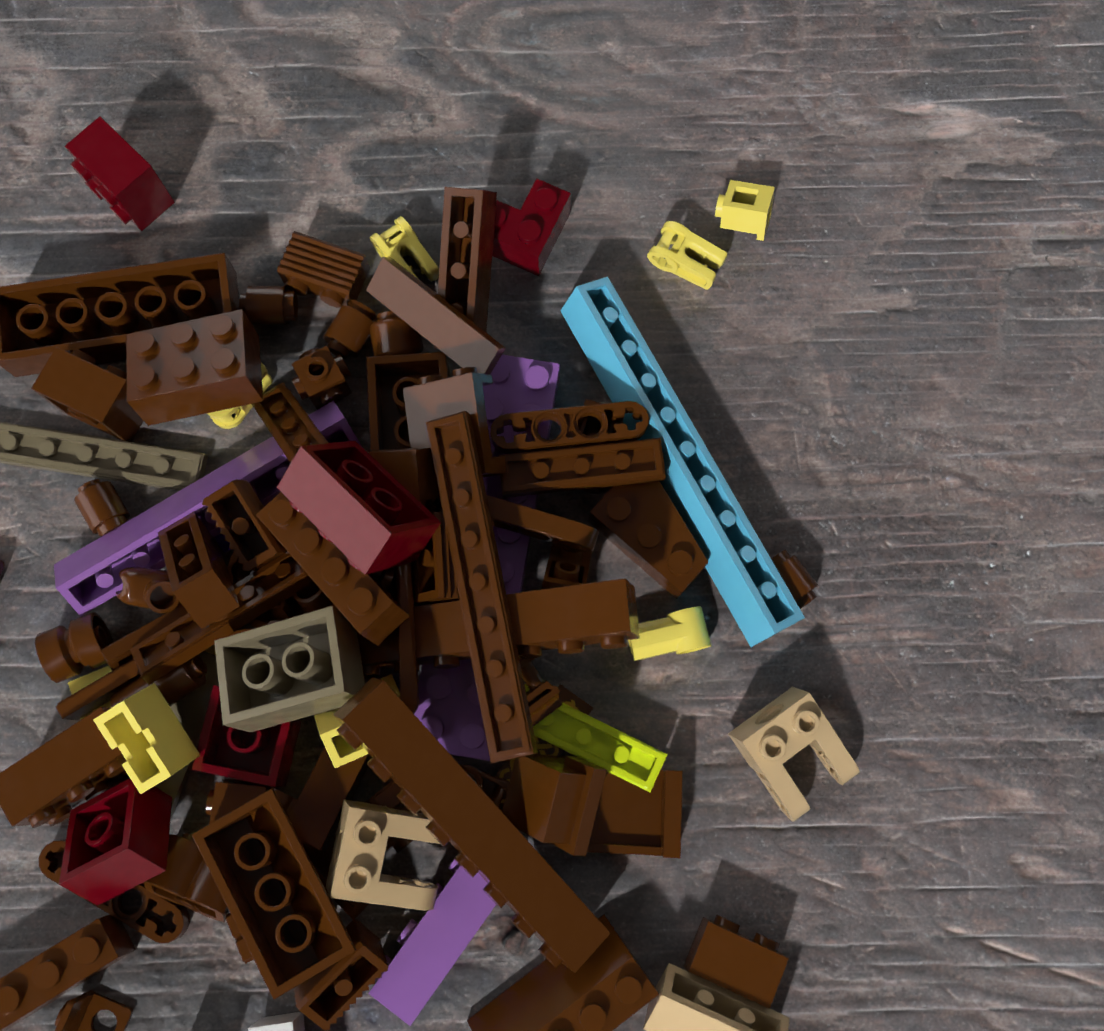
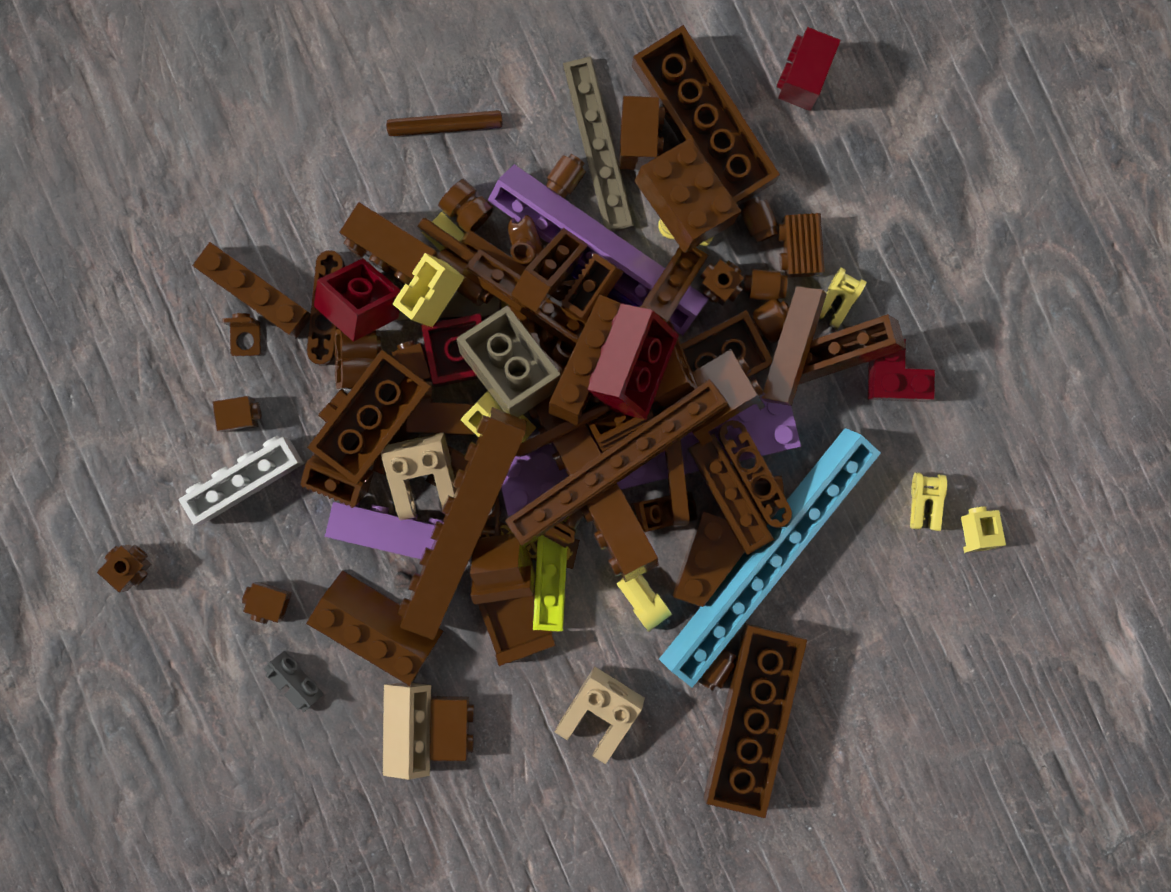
camera: 65 degrees right, 10 degrees up
none -> reddish brown brick [703,623,807,818]

